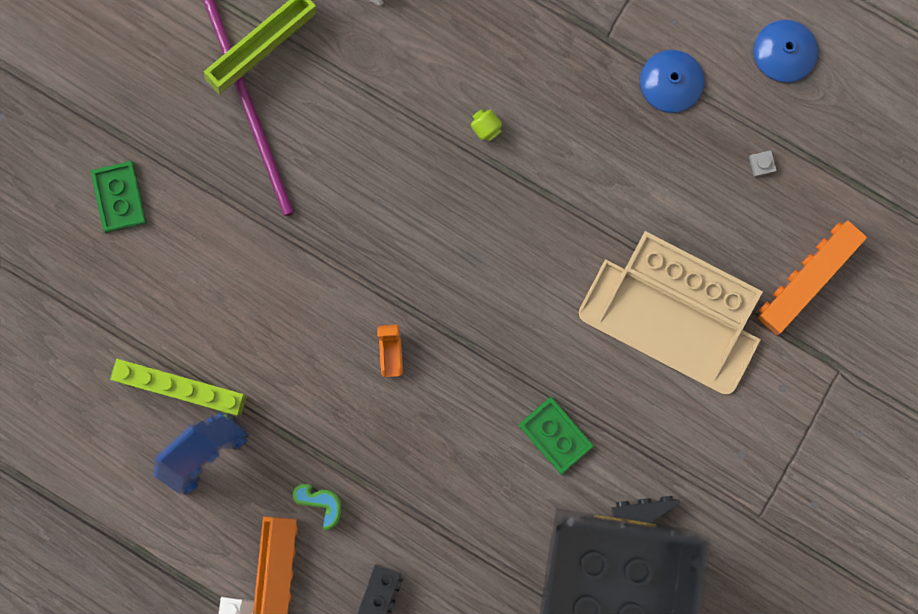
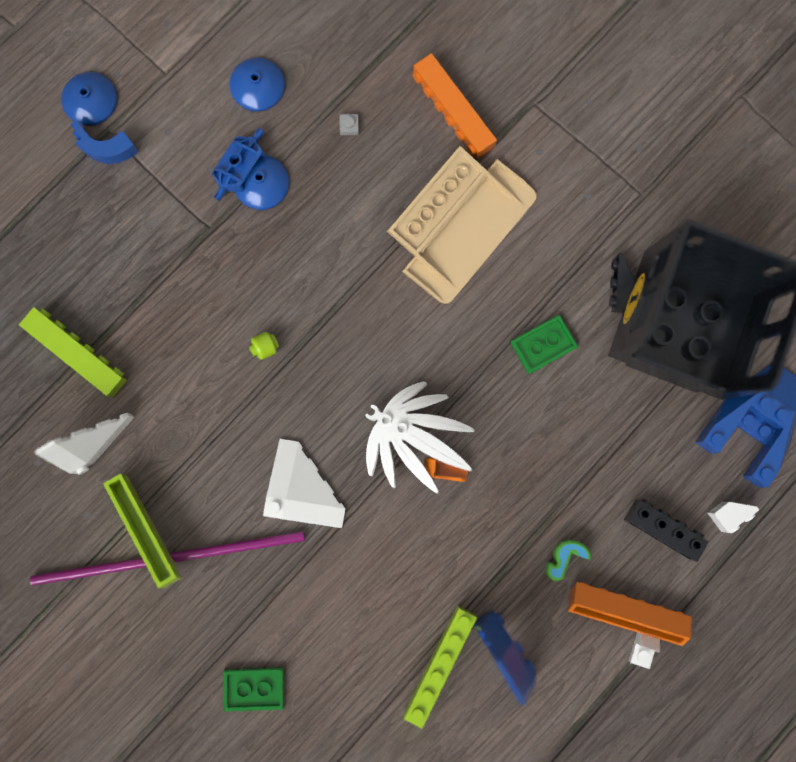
camera: 85 degrees left, 0 degrees up
none -> blue plate [212,128,266,201]
none -> white slope [263,439,346,528]
none -> white plant [365,382,475,493]

